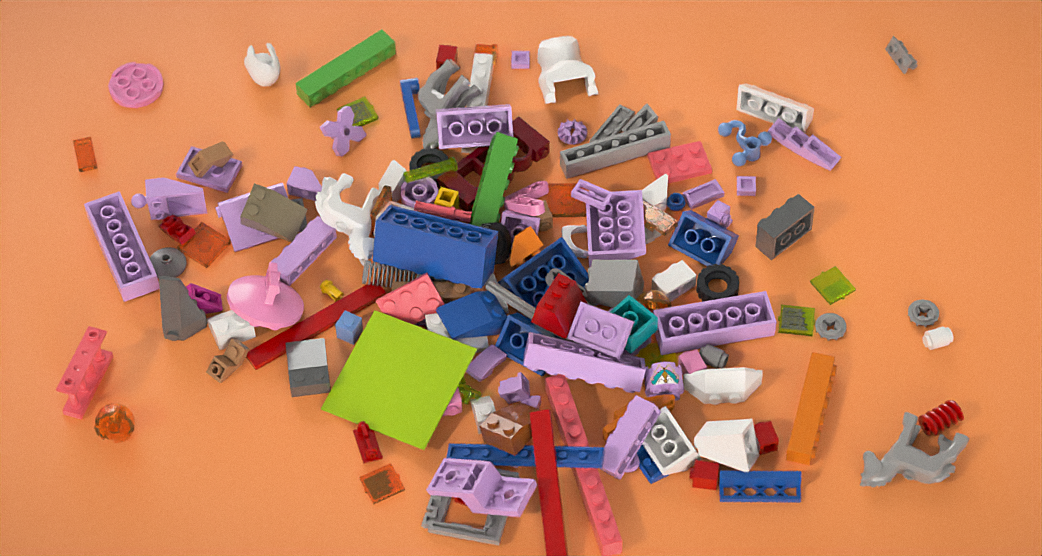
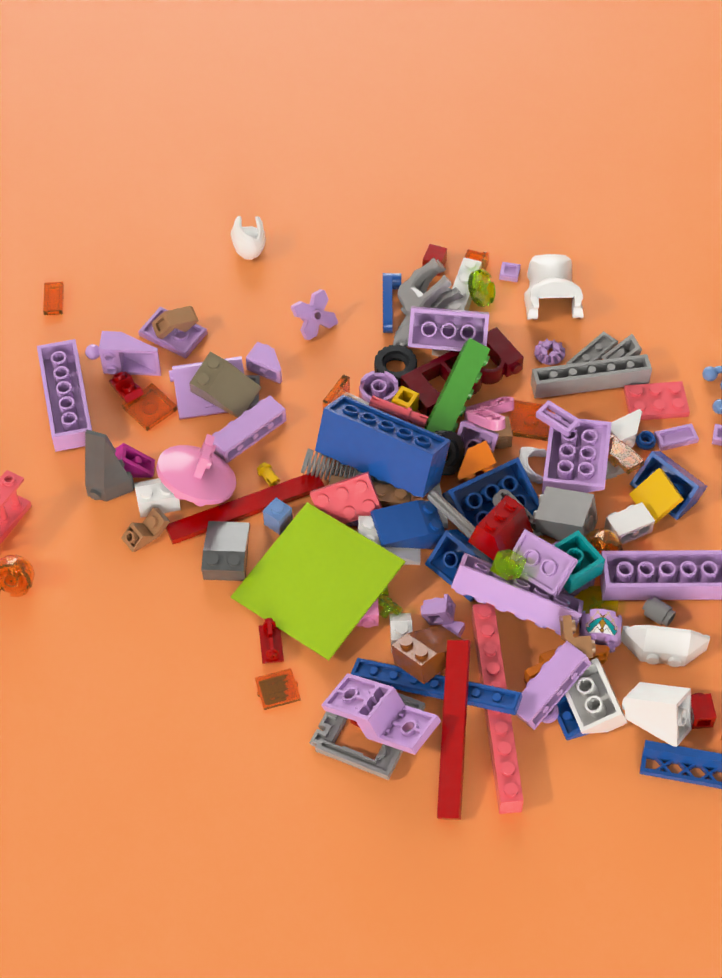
camera: 10 degrees right, 0 degrees up
bright pink tile [108,62,163,108] -> none
light grey dish [150,247,186,278] -> none
bright green brick [295,29,396,107] -> none
white animal [315,173,384,266] -> none
piece [337,96,379,126] -> none
white slope [379,160,407,202] -> none
clear neon green axle [403,157,458,183] -> none
lavender slope [466,344,507,382] -> none
bright pink brick [678,349,707,374] -> none
red brick [689,460,719,490] -> none
black tyre [696,264,739,302] -> none
lavender brick [707,200,733,229] -> none
none -> clear neon green tile [468,269,496,307]
none -> clear neon green brick [490,549,527,581]
none -> medium nougat slope [559,615,596,658]
none -> yellow tile [629,468,684,525]

